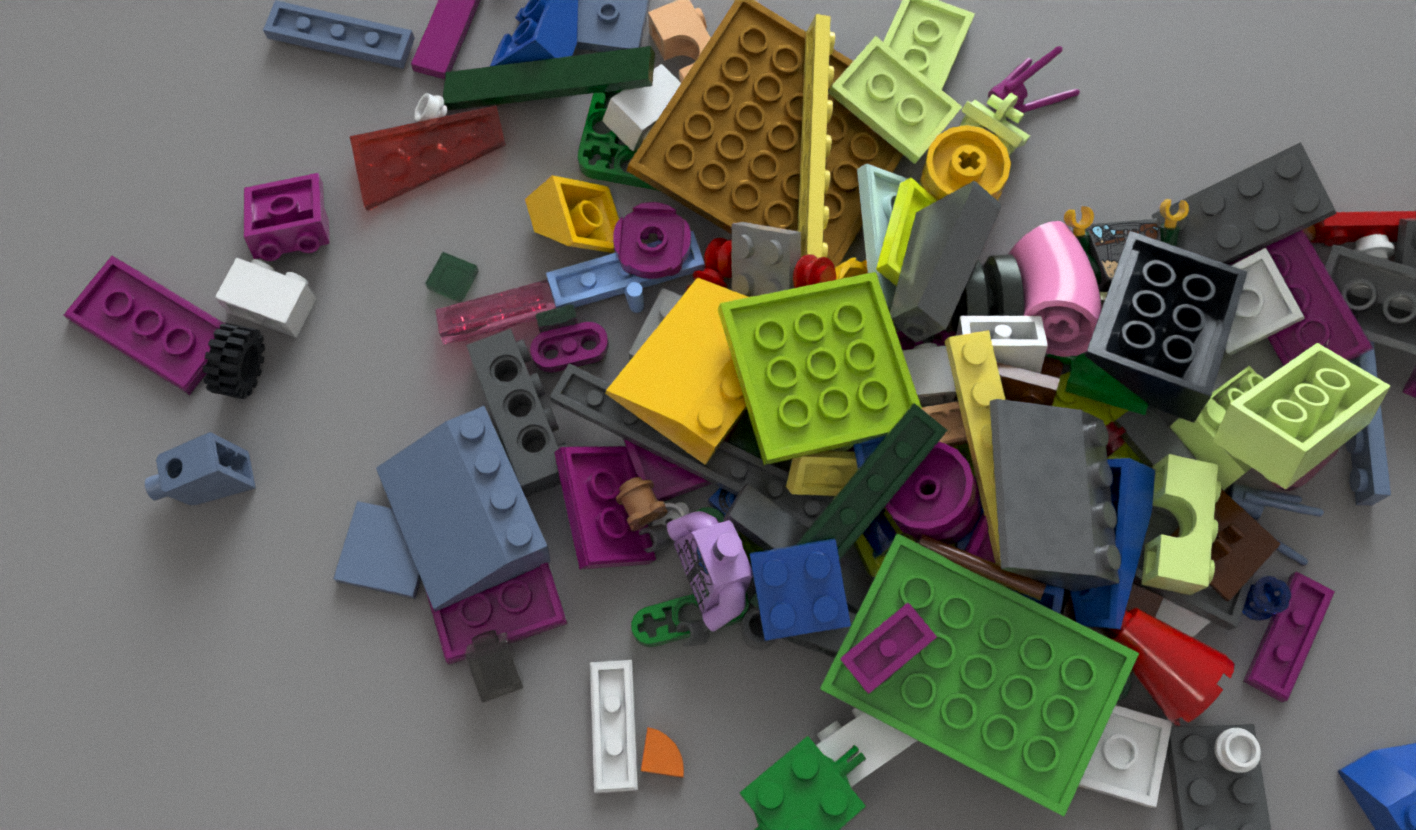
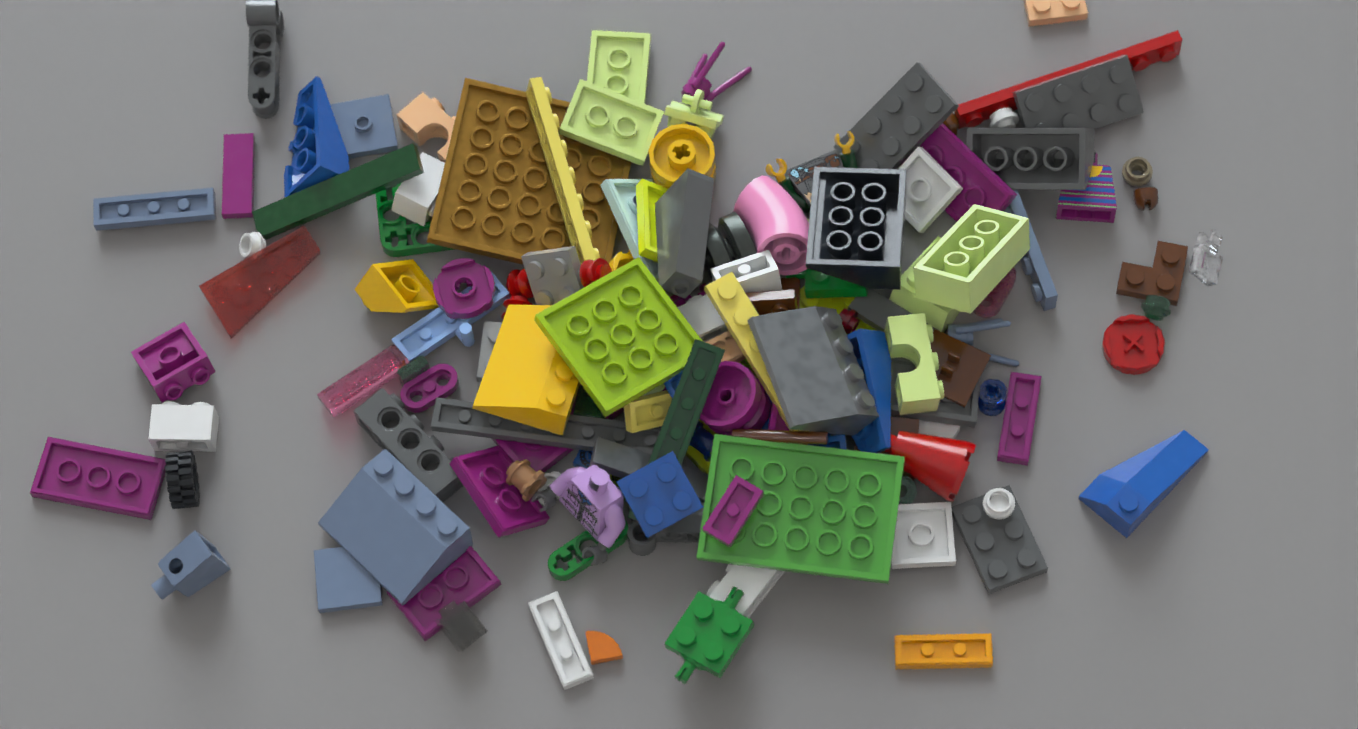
camera: 15 degrees left, 5 degrees down
clear green tile [425,252,479,303] -> none

